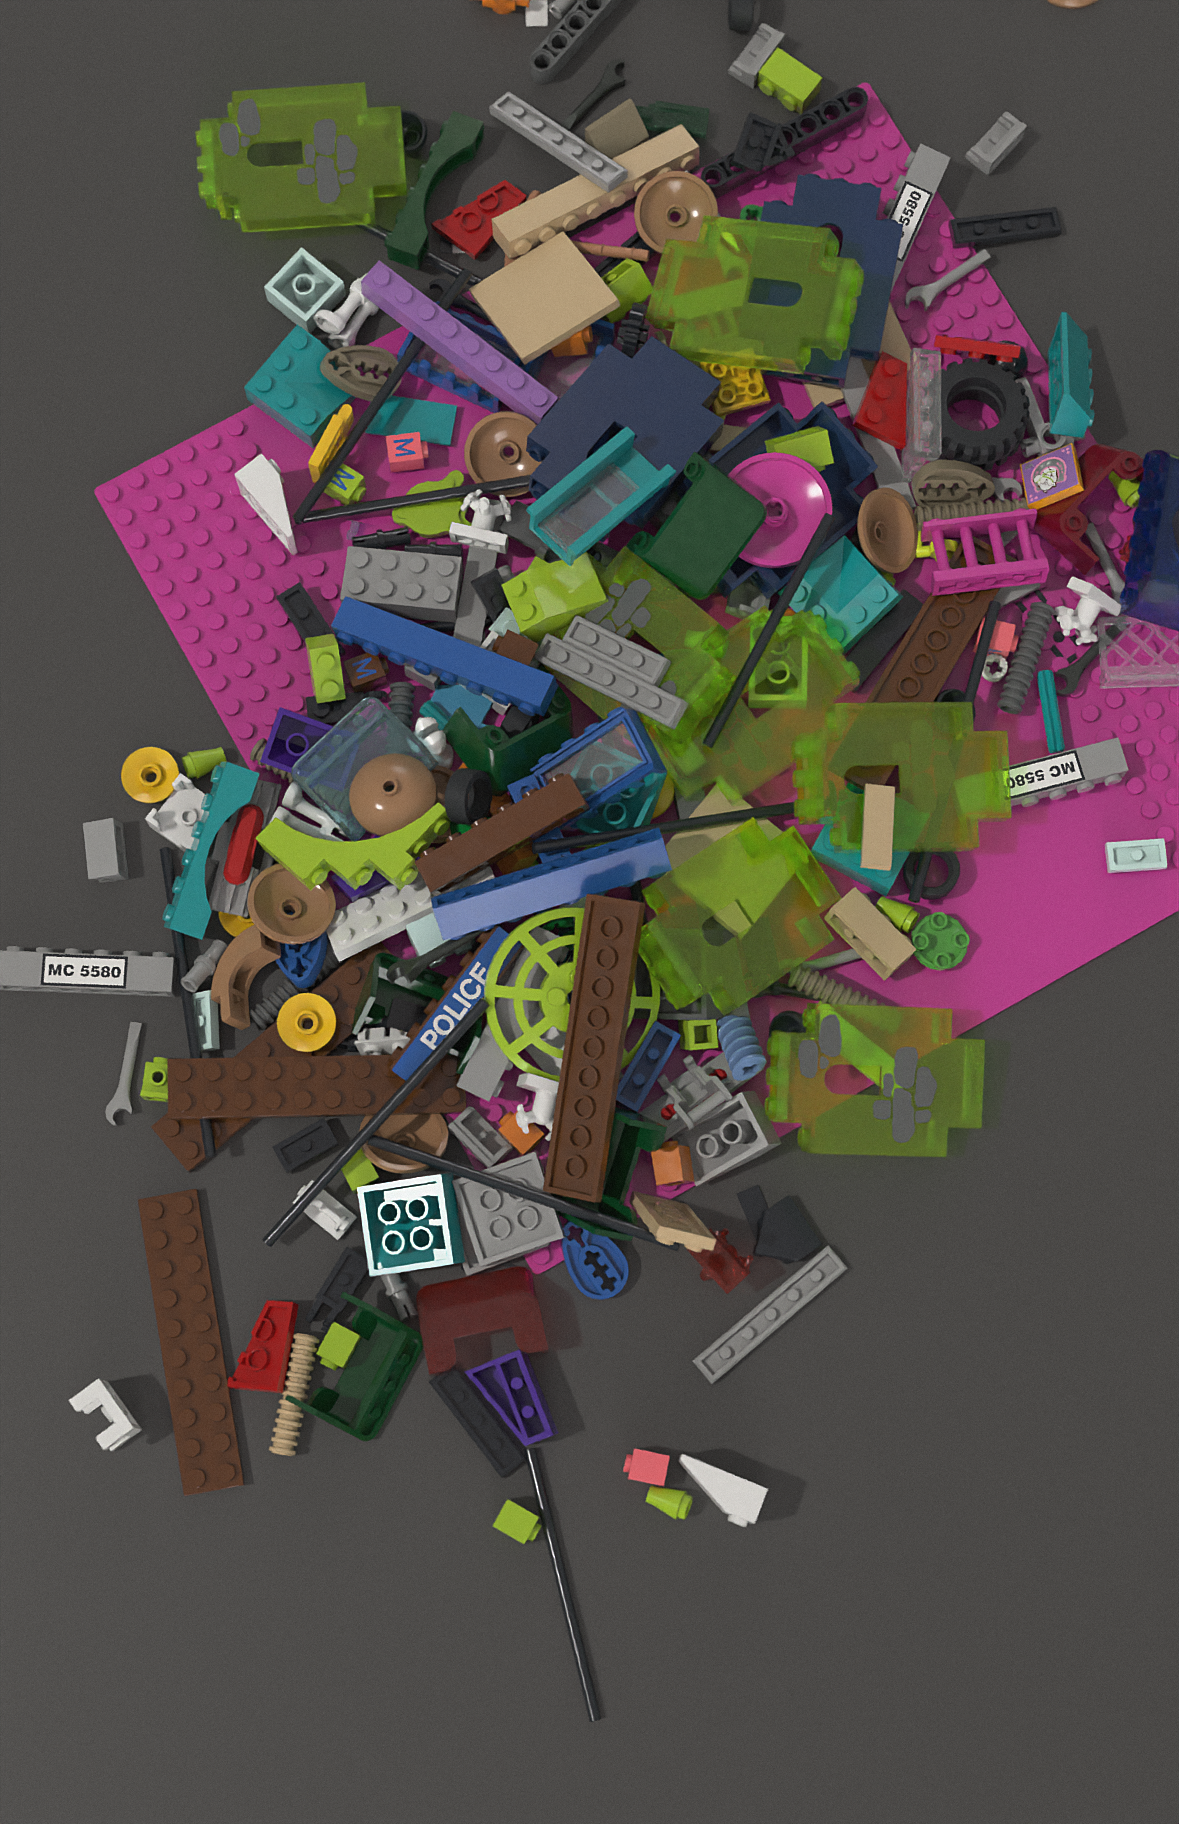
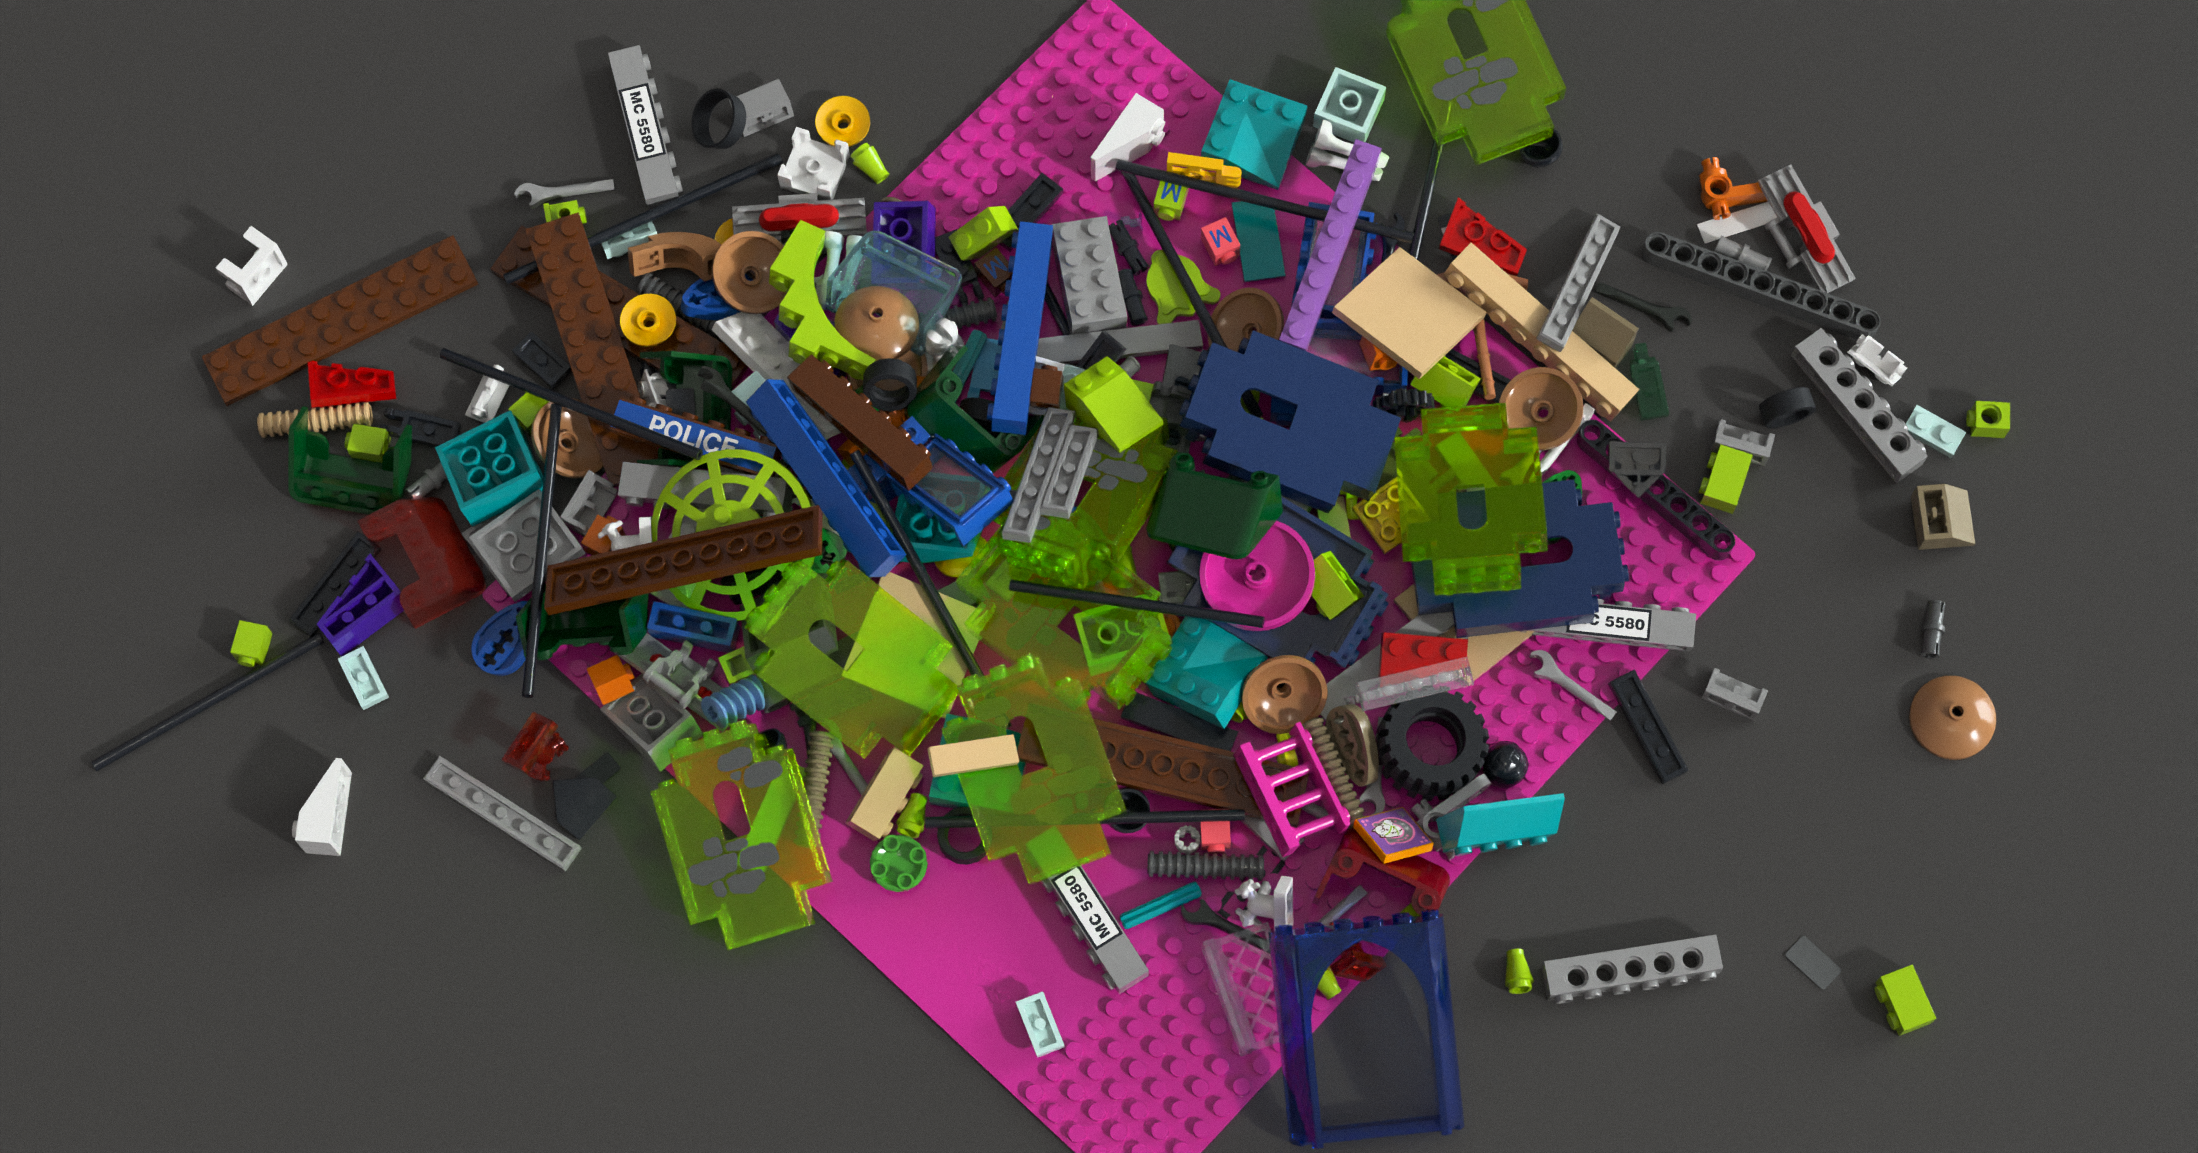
camera: 75 degrees right, 5 degrees down
teal arch [162,762,260,940] -> none
light grey pin [181,939,228,993] -> none
dark tan piece [320,345,402,402] -> none
dark green arch [384,111,485,270] -> none
white piece [449,489,512,554] -> none
teal piece [526,426,676,566] -> none
coral brick [623,1449,670,1486] -> none
tan plate [629,1191,716,1252] -> none
lime cone [646,1485,693,1520] -> none
red wing [934,334,1021,363] -> none
none -> light aqua plate [338,646,389,710]
none -> black tyre [691,88,746,149]

